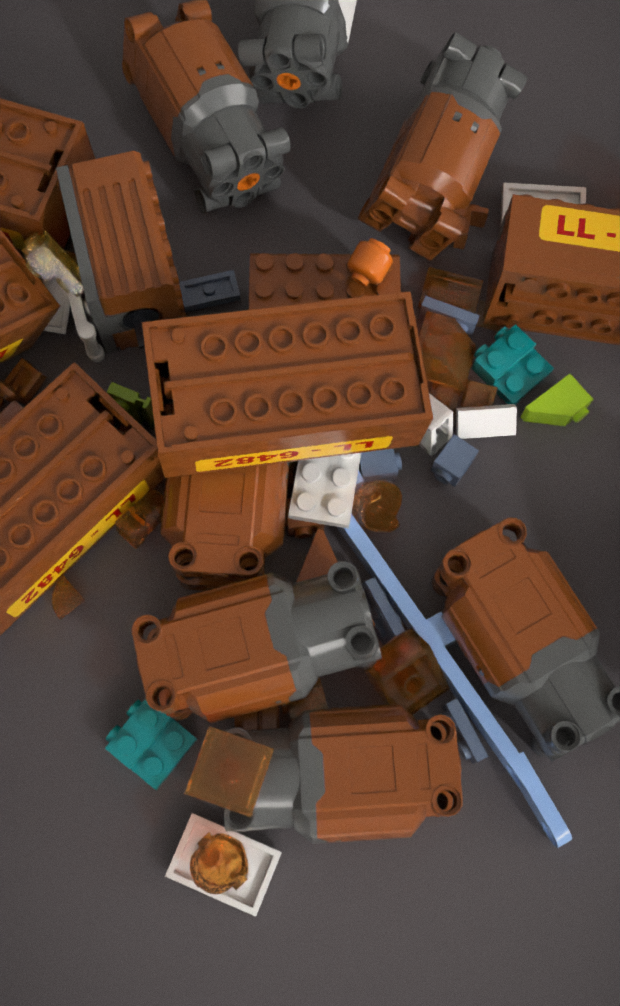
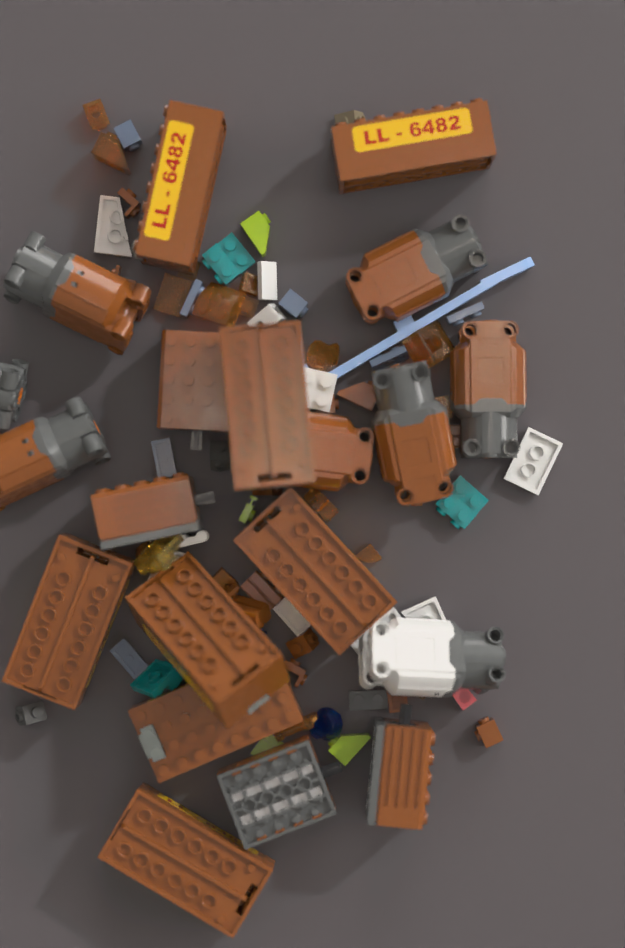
camera: 85 degrees left, 15 degrees up
clear orange plate [185,726,274,817] -> none
clear orange cap [190,832,248,895] -> none
orange head [347,238,393,287] -> none

